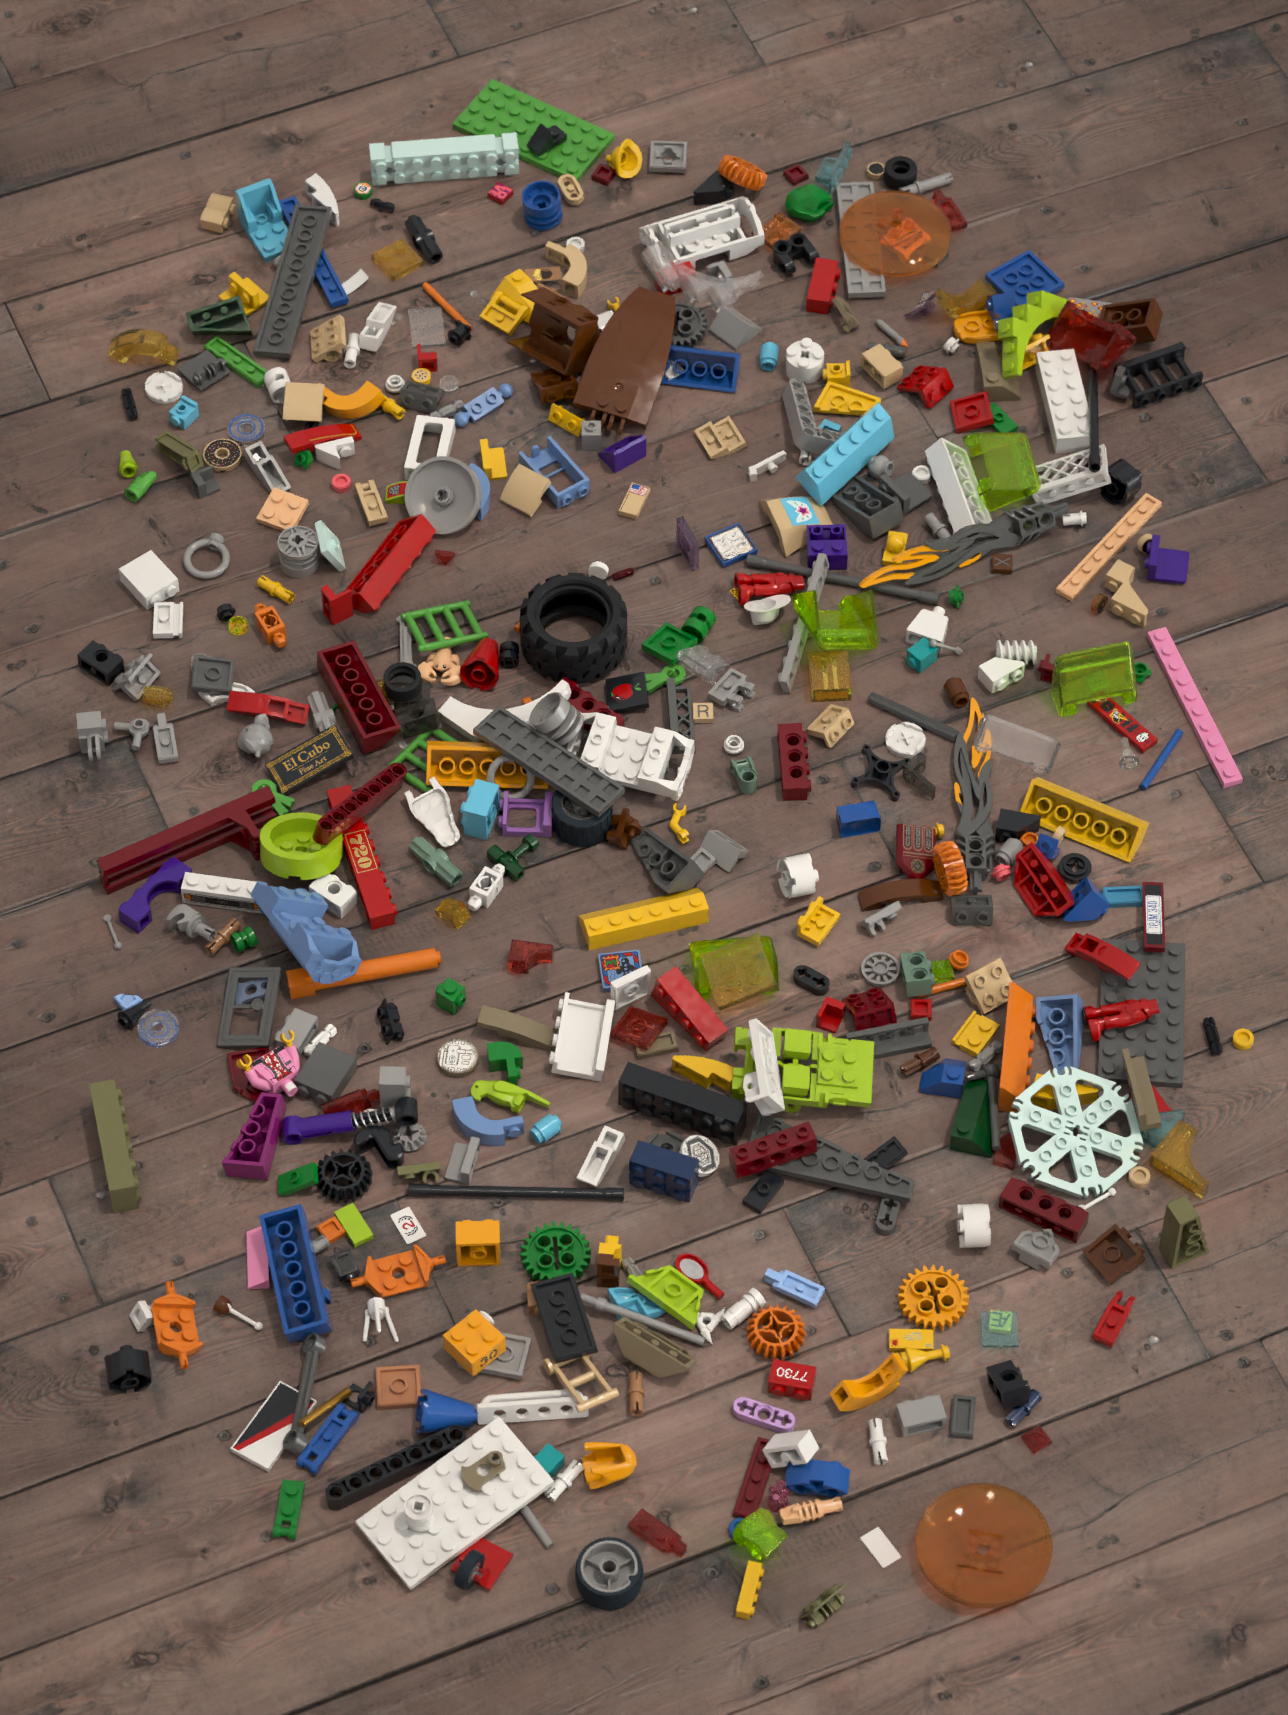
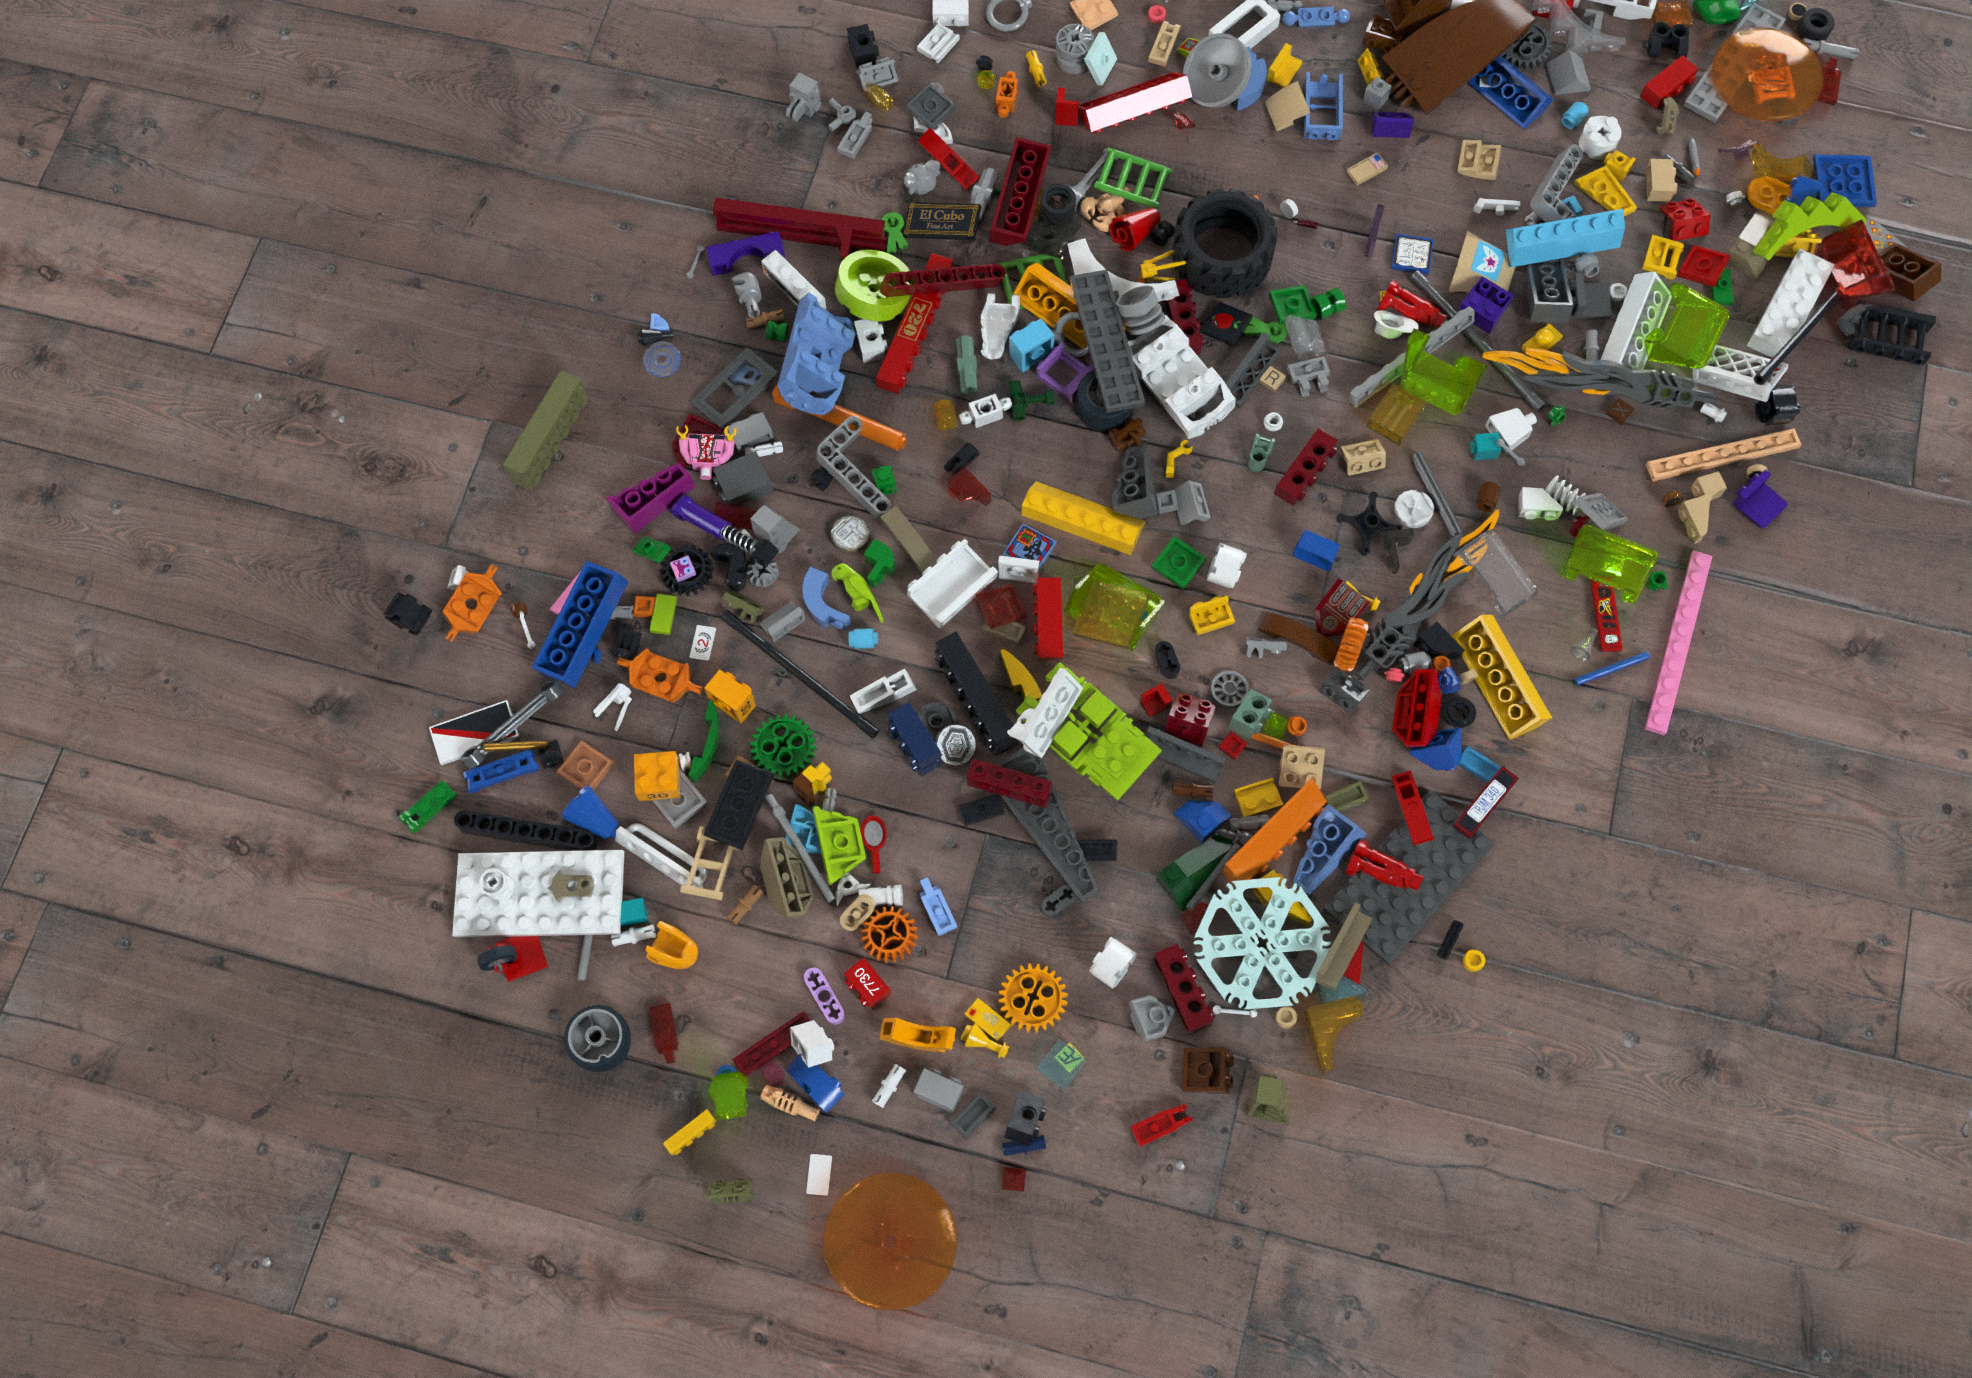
camera: 40 degrees right, 15 degrees up
none -> tile [670,556,696,582]
none -> green slope [689,700,720,783]
none -> light grey beam [816,416,891,519]
none -> tan plate [840,894,875,931]
none -> black hinge [944,442,979,477]
none -> yellow plant [1140,250,1186,282]
none -> green plate [1151,536,1207,590]
none -> olive tile [1324,781,1370,813]
none -> light grey tile [1574,493,1628,530]
none -> yellow plate [1642,234,1684,280]

